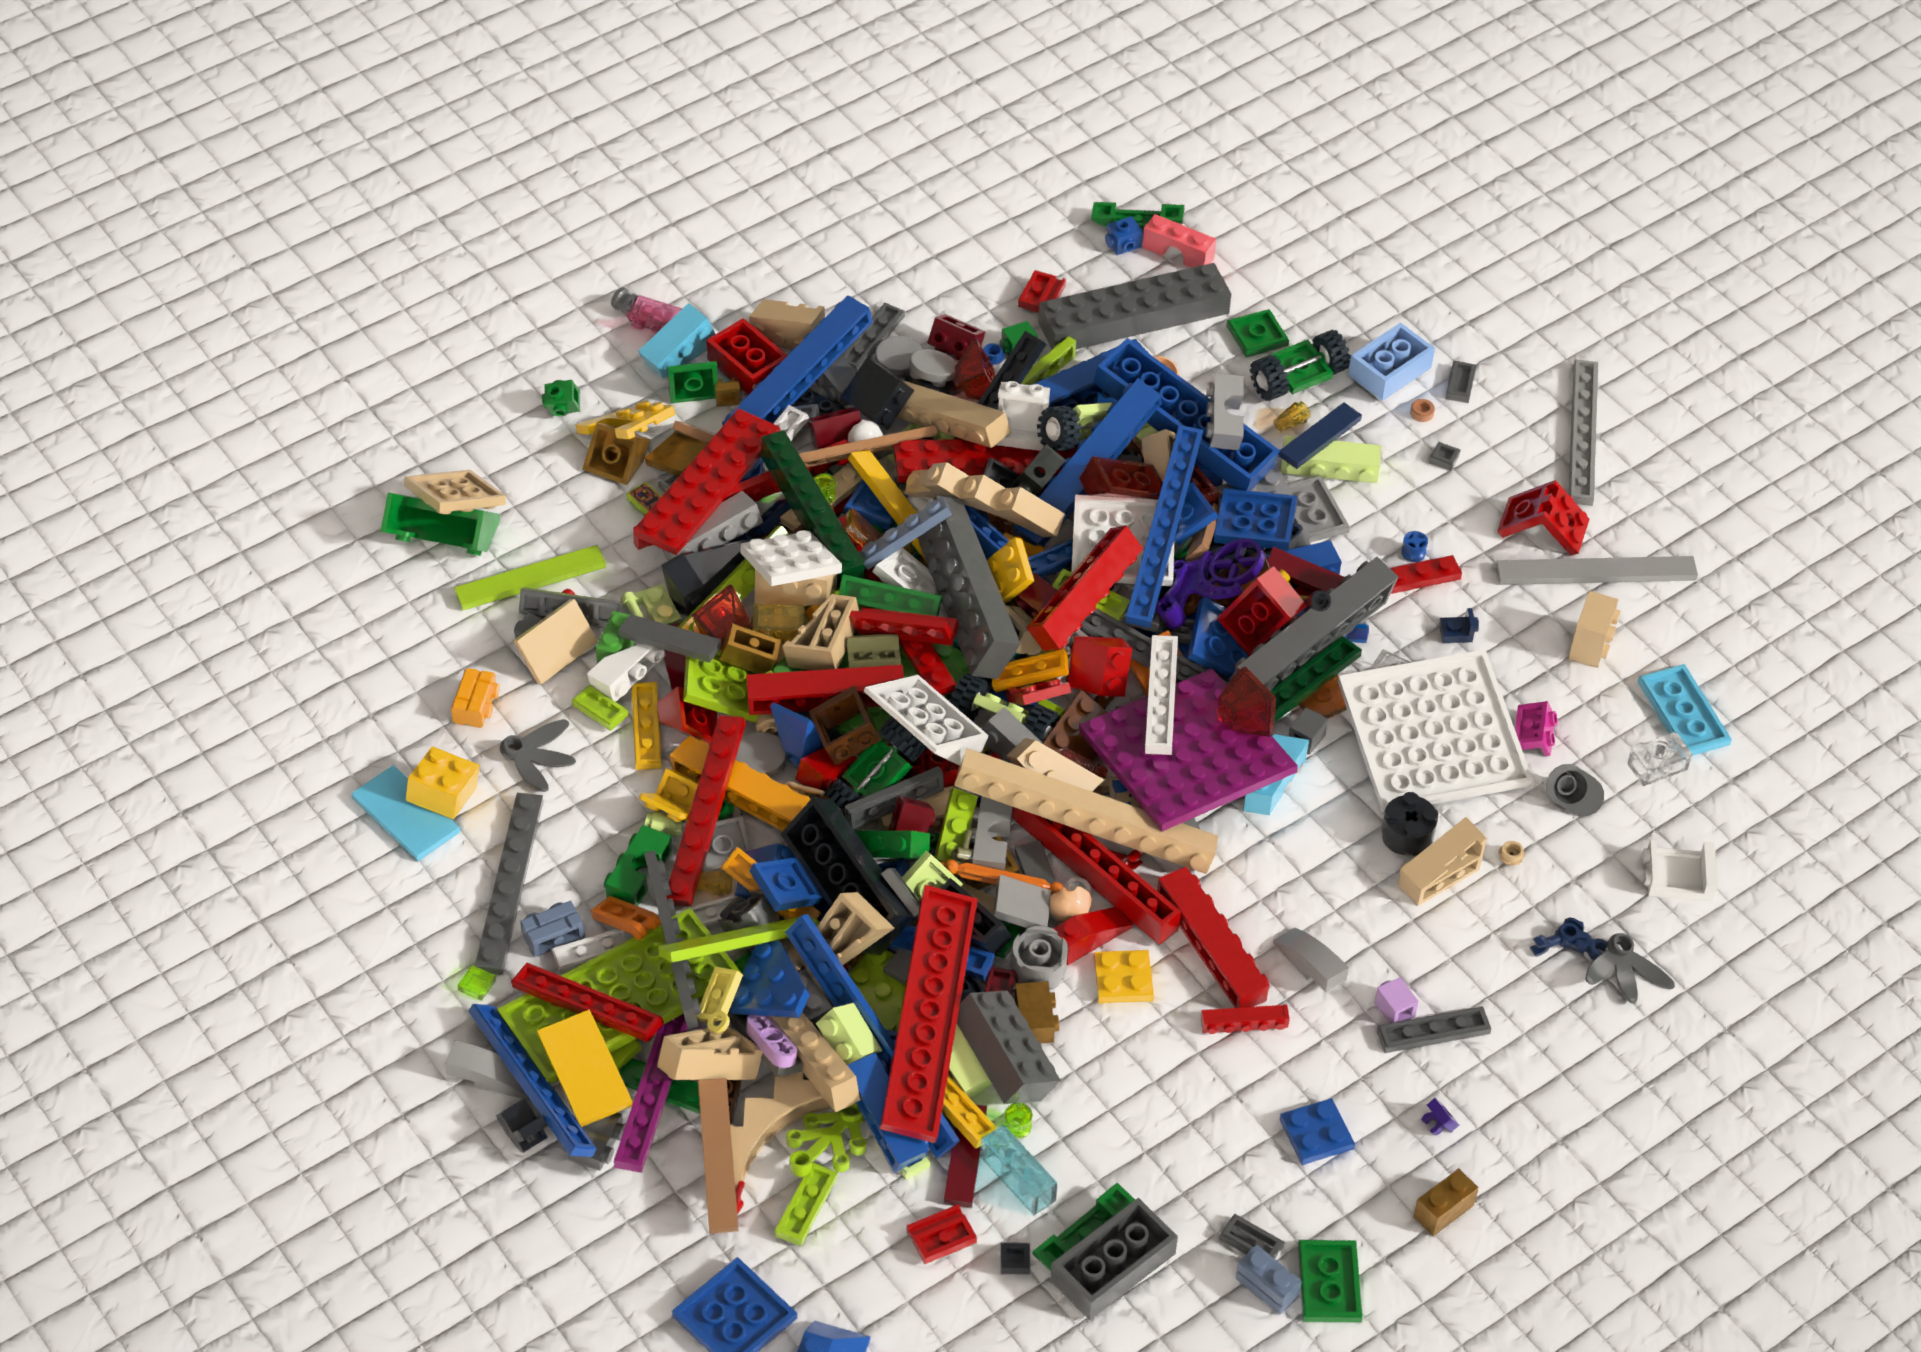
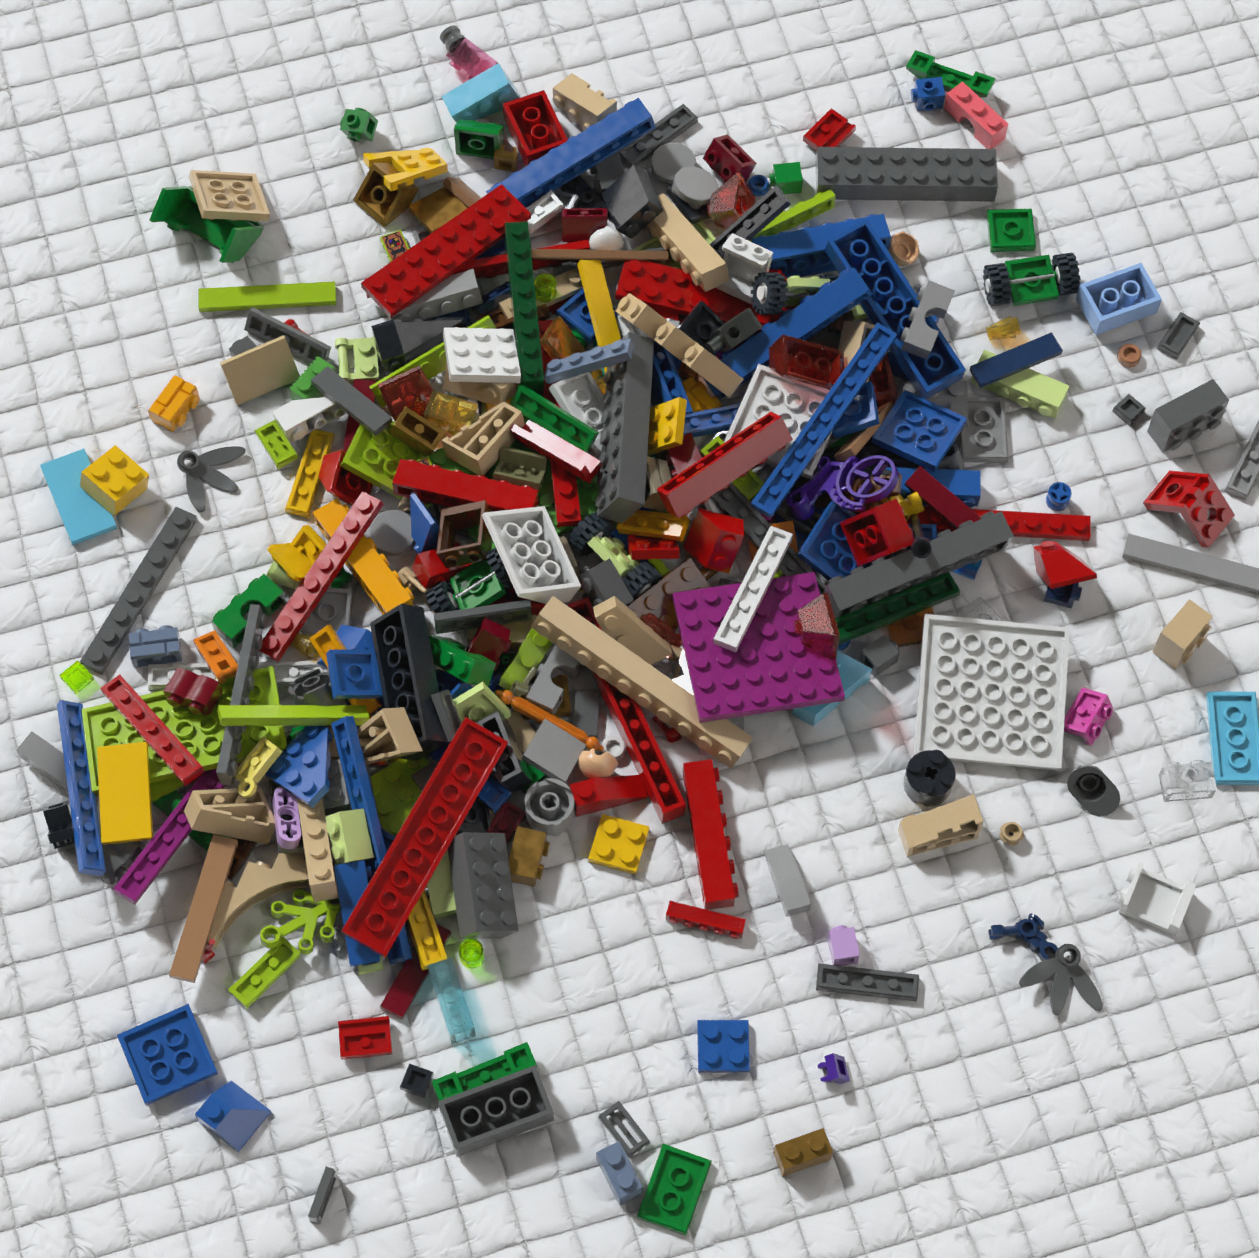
camera: 20 degrees right, 15 degrees up
none -> dark red brick [163,668,223,715]
none -> red slope [1033,541,1097,589]
none -> dark grey brick [1147,379,1229,453]

